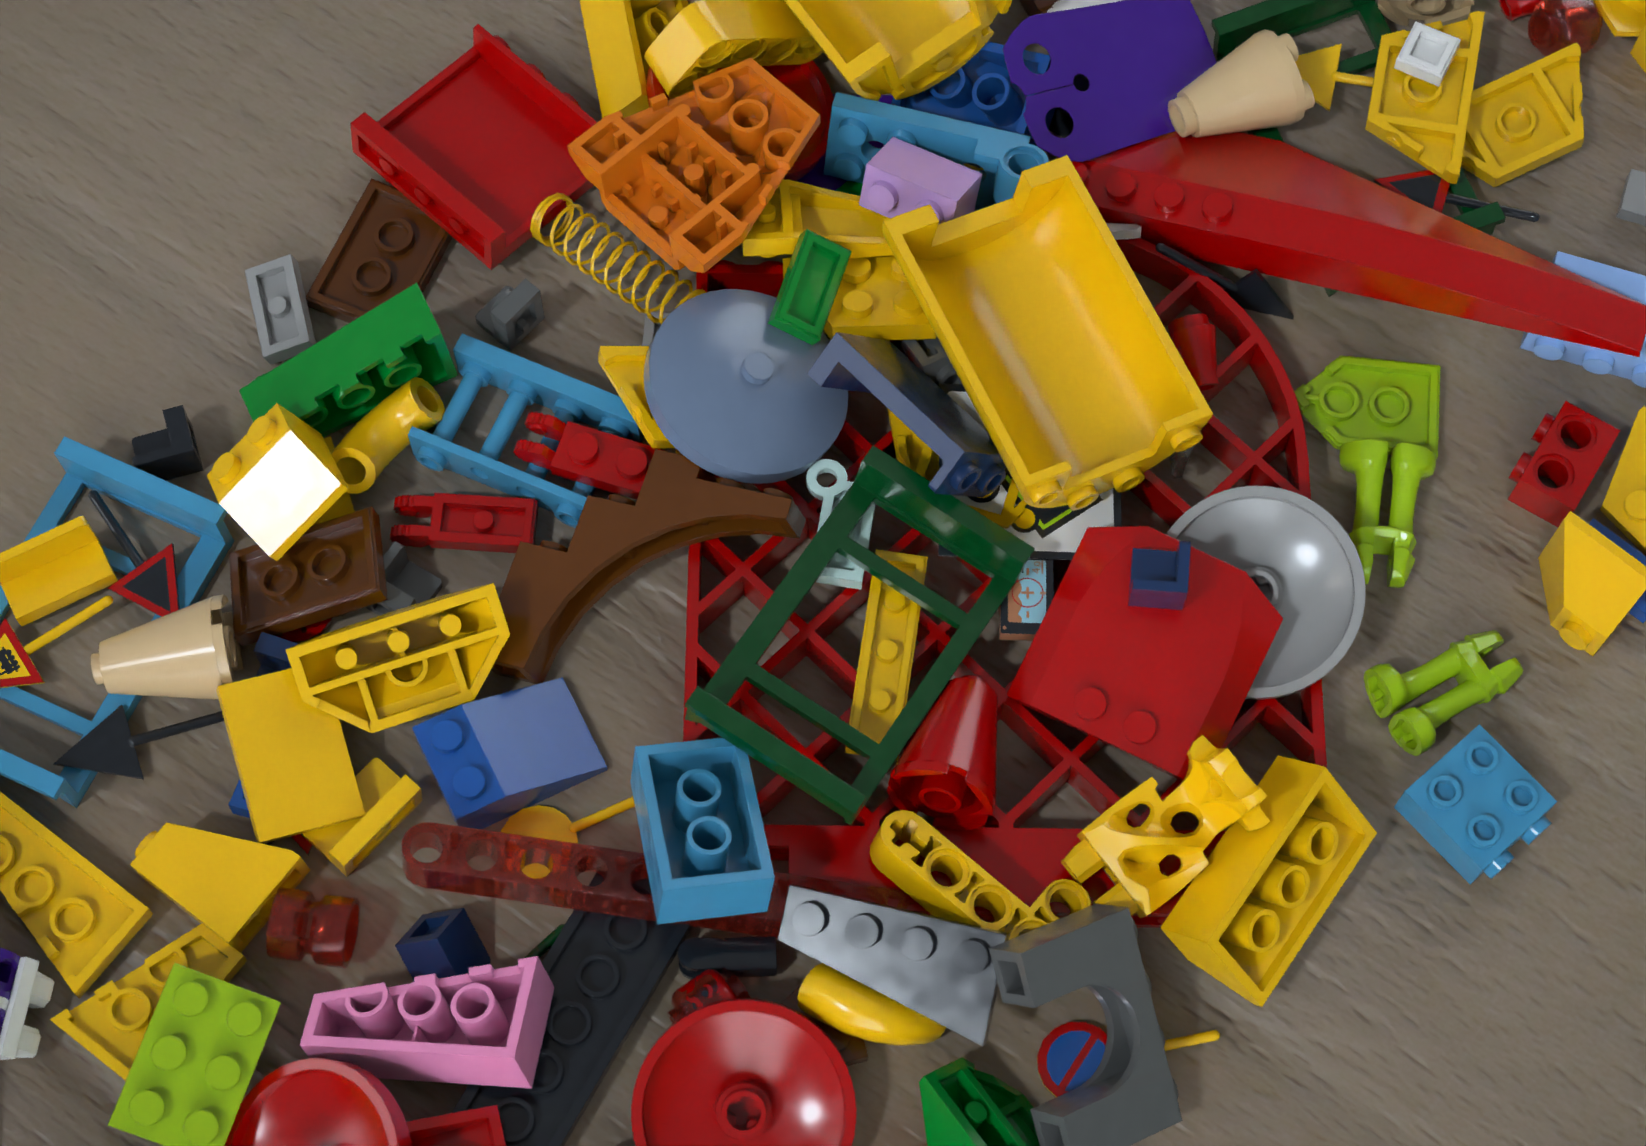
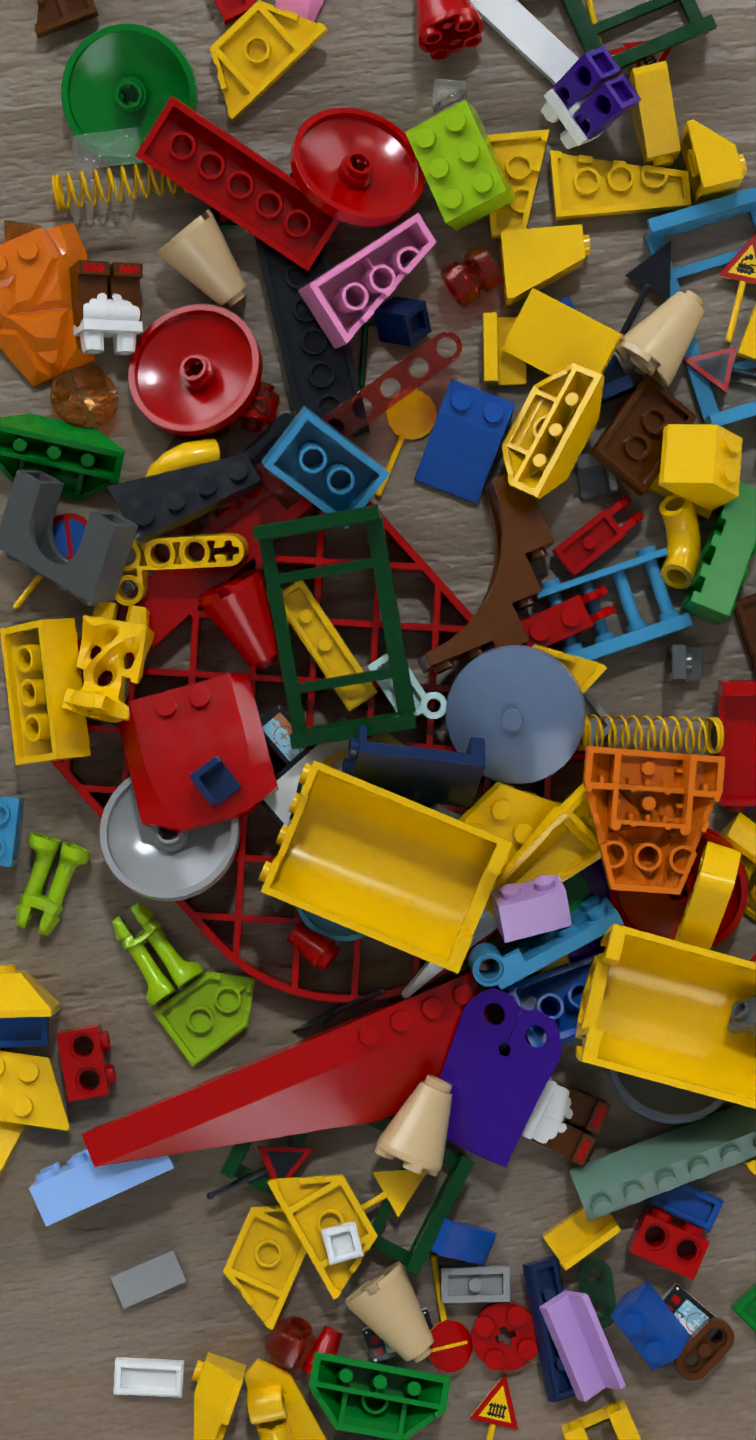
camera: 140 degrees right, 20 degrees up
green tile [767,229,852,346] -> none

